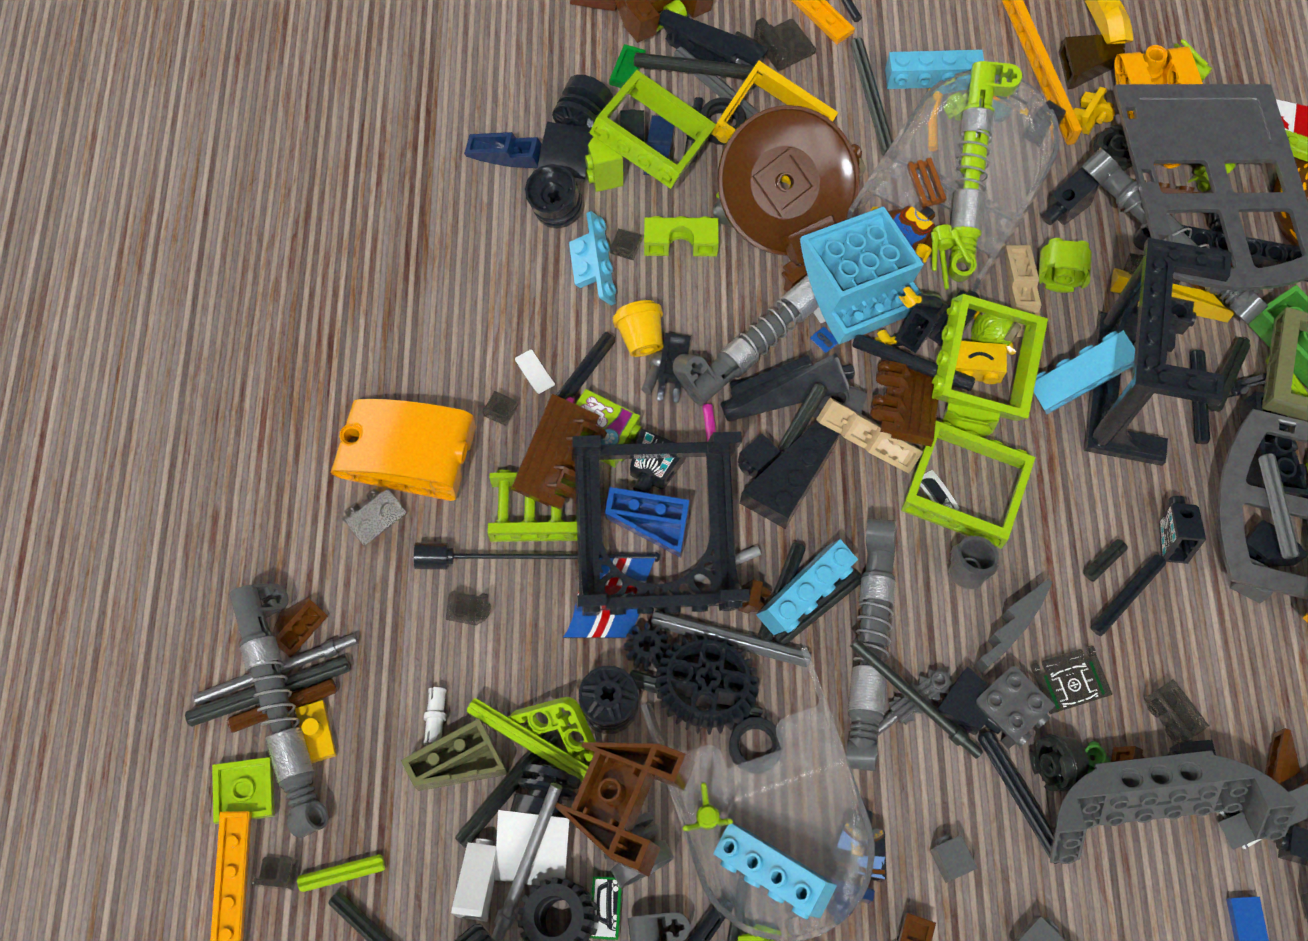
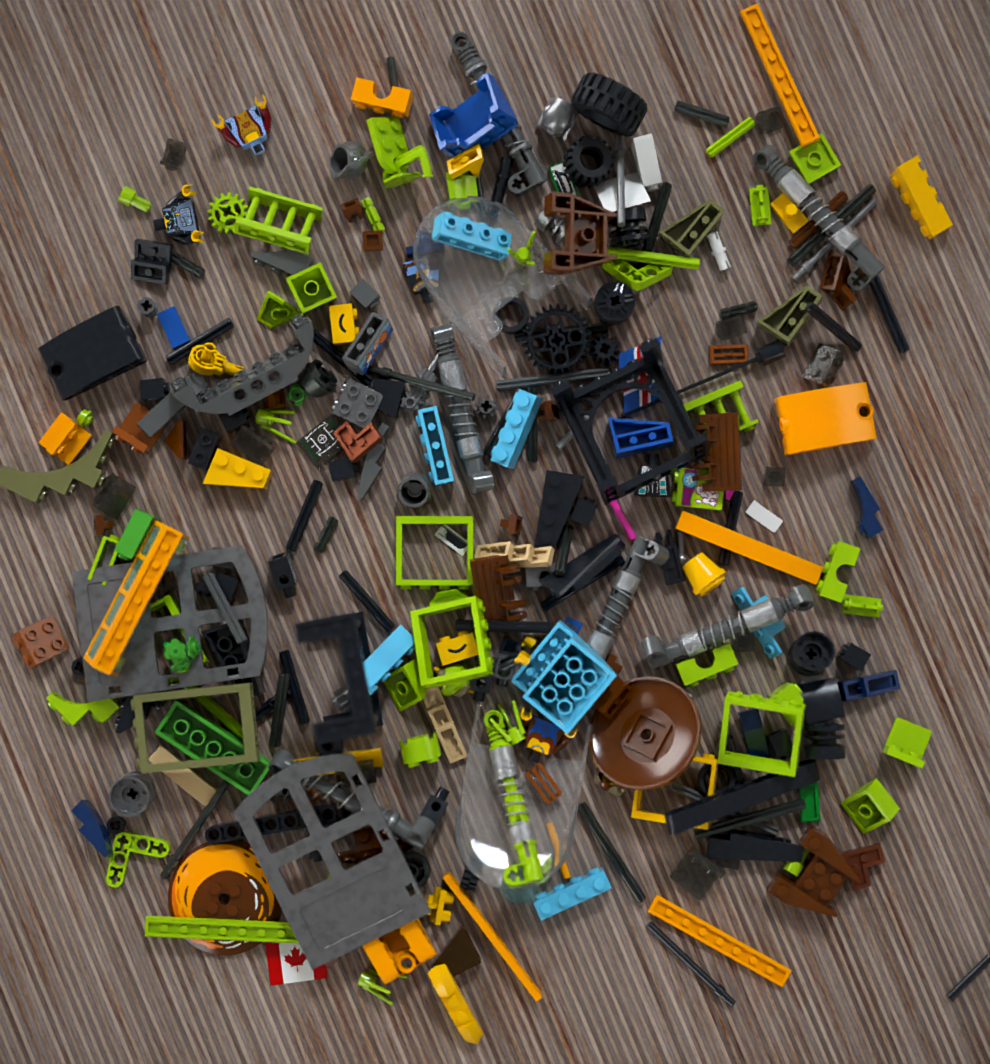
camera: 160 degrees right, 20 degrees up
none -> black axle [166,318,234,365]
none -> yellow pin [188,343,244,377]
none -> black brick [188,427,223,471]
none -> yellow wedge [203,448,274,489]
none -> lime plant [255,408,296,444]
none -> lime slope [256,291,304,329]
none -> lime slope [286,262,337,314]
none -> black brick [328,458,358,482]
none -> yellow brick [329,303,359,346]
none -> copper plate [333,421,384,463]
none -> black axle [339,570,395,632]
none -> dark grey brick [342,312,393,376]
none -> lime slope [383,658,426,712]
none -> medium azure brick [415,406,454,486]
none -> dark grey gear [475,395,498,419]
none -> reddish brown tile [500,514,523,536]
none -> dark grey piece [641,585,814,670]
none -> black beam [664,759,820,834]
none -> light orange tile [675,511,823,585]
none -> dark orange tile [709,344,749,365]
none -> pearl dark grey axle [720,301,758,320]
none -> lime hinge [749,185,772,226]
none -> olive wedge [757,285,823,347]
none -> black axle [805,302,862,352]
none -> lime arch [816,541,861,603]
none -> reddish brown tile [831,284,858,311]
none -> black brick [838,642,871,671]
none -> lime slope [840,778,900,834]
none -> lime hinge [841,594,883,618]
none -> dark blue slope [850,476,883,538]
none -> black axle [870,275,909,353]
none -> lime bracket [882,717,932,769]
none -> yellow wedge [890,155,953,240]

